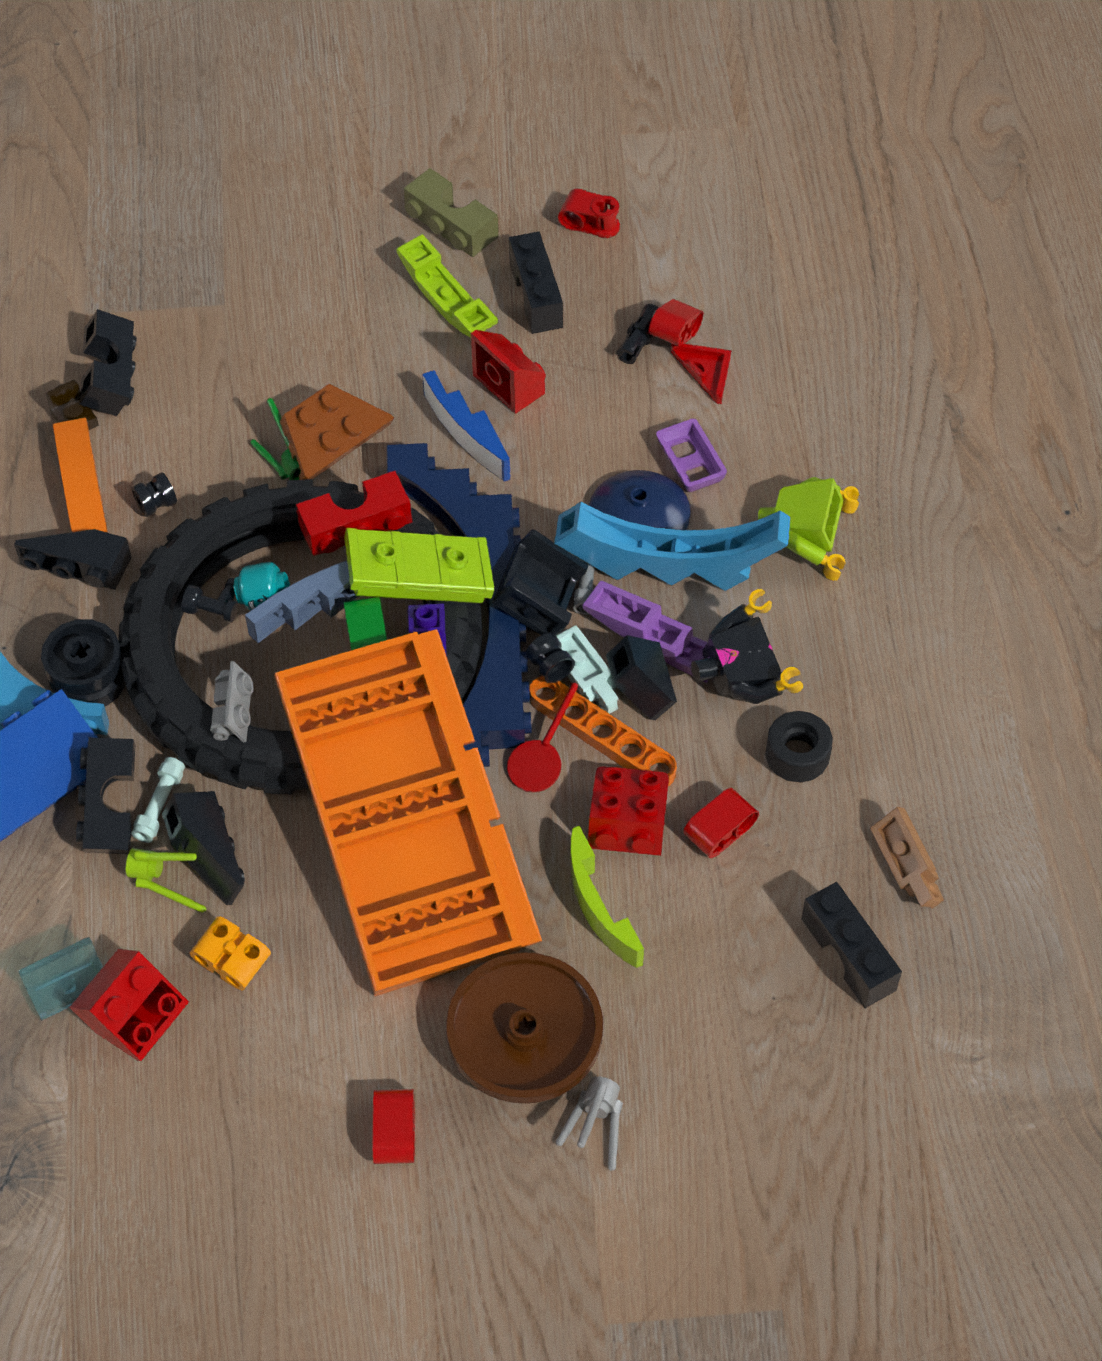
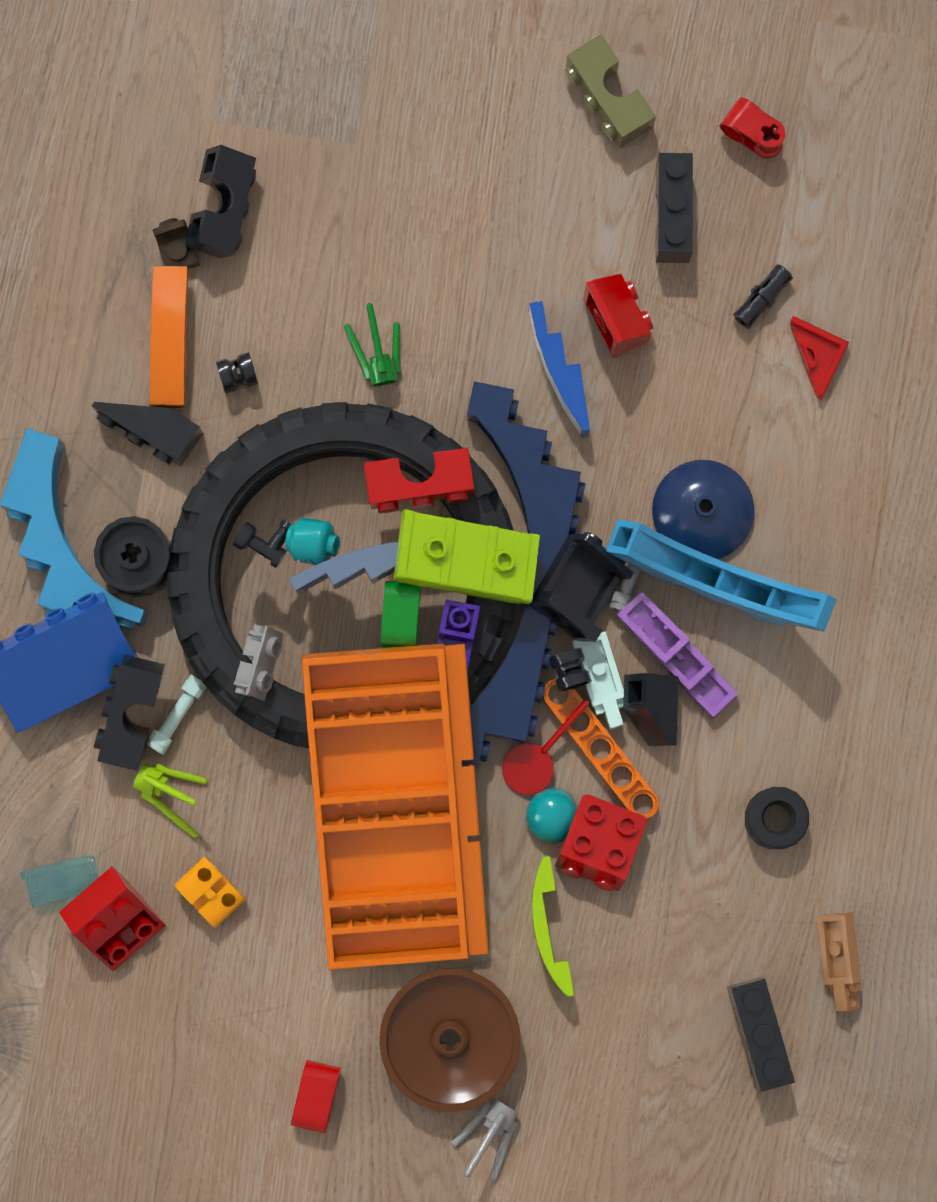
camera: 15 degrees right, 25 degrees up
black slope [162,791,245,905] -> none
dark orange wing [280,384,394,480] -> none
lime slope [397,234,498,338] -> none
red beam [649,299,704,347] -> none
medium lavender piece [656,419,727,492] -> none
red beam [683,787,759,858] -> none
black torso [691,589,803,704] -> none
lime torso [758,477,859,581] -> none
none -> teal hair [526,787,578,843]

